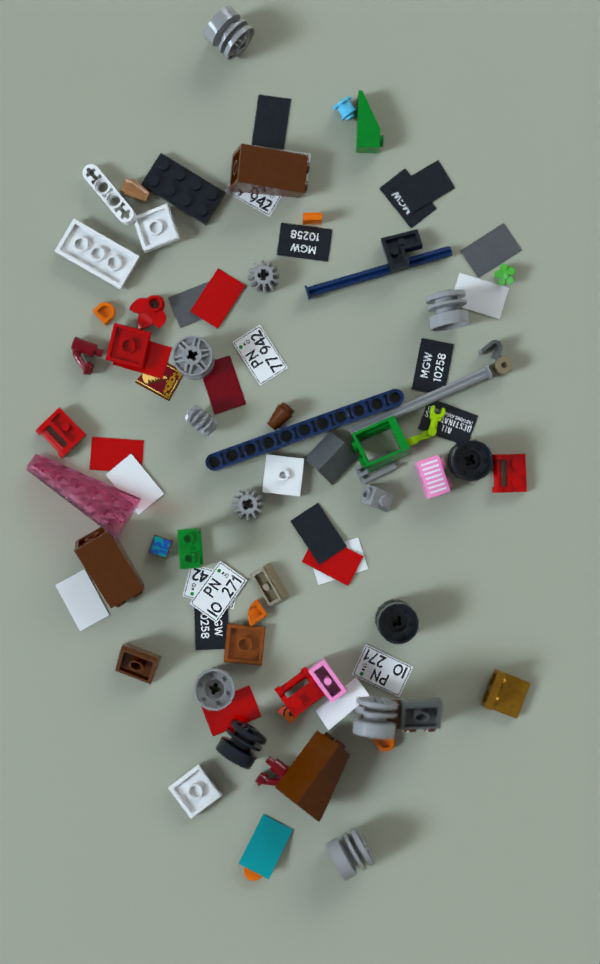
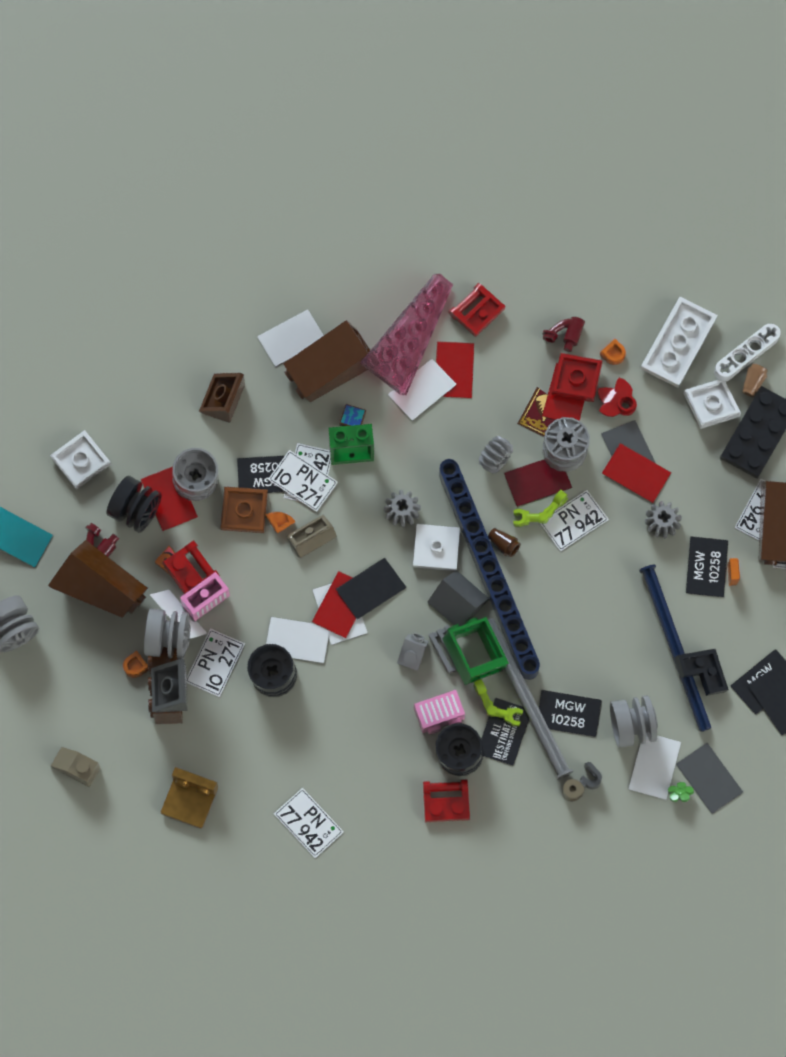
camera: 90 degrees right, 15 degrees down
none -> dark tan slope [51,747,101,788]
none -> white sticker [266,617,330,663]
none -> white sticker [274,788,344,858]
none -> lime piece [513,490,568,527]

